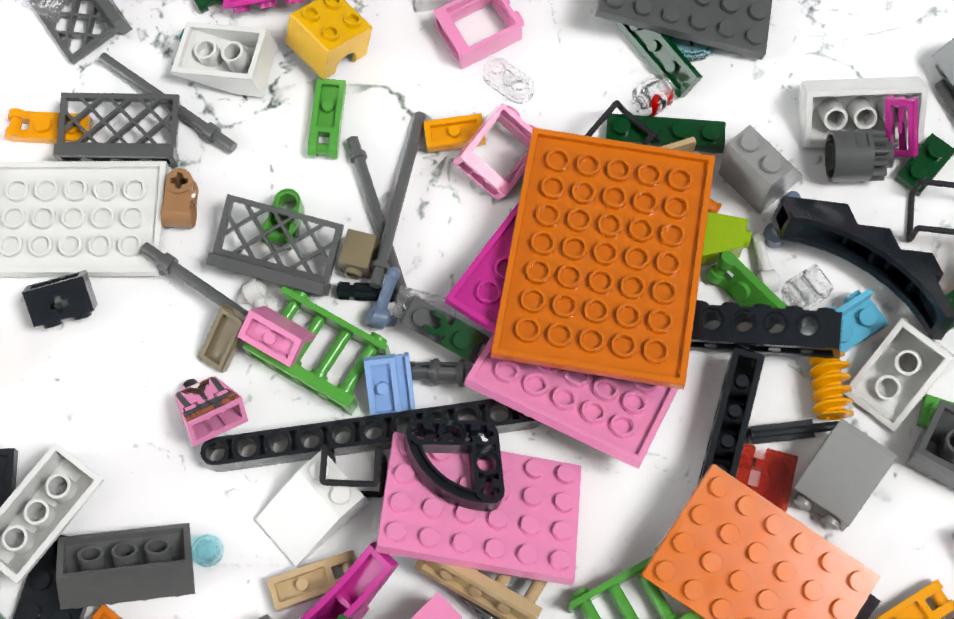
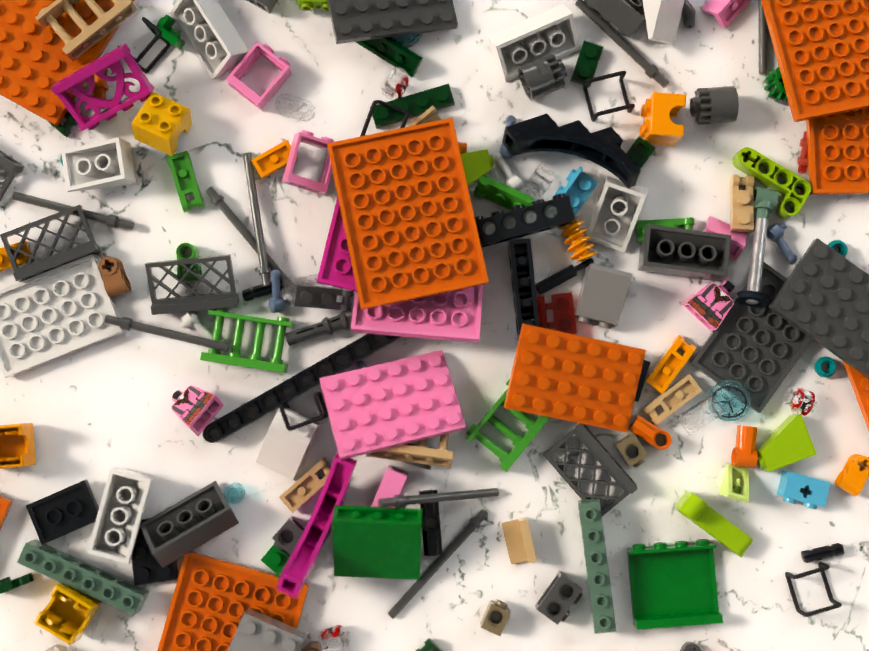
camera: 25 degrees left, 15 degrees up
black brick [22,270,98,329] -> none
dark tan tile [198,303,246,373] -> none
bright pink panel [237,306,316,367] -> none
dark tan brick [338,229,380,280] -> none
light blue plate [363,352,415,416] -> none
black beam [404,419,505,511] -> none
dark green plate [423,310,483,361] -> none
light grey slope [718,125,803,214] -> none
dark pink tile [885,95,918,158] -> none

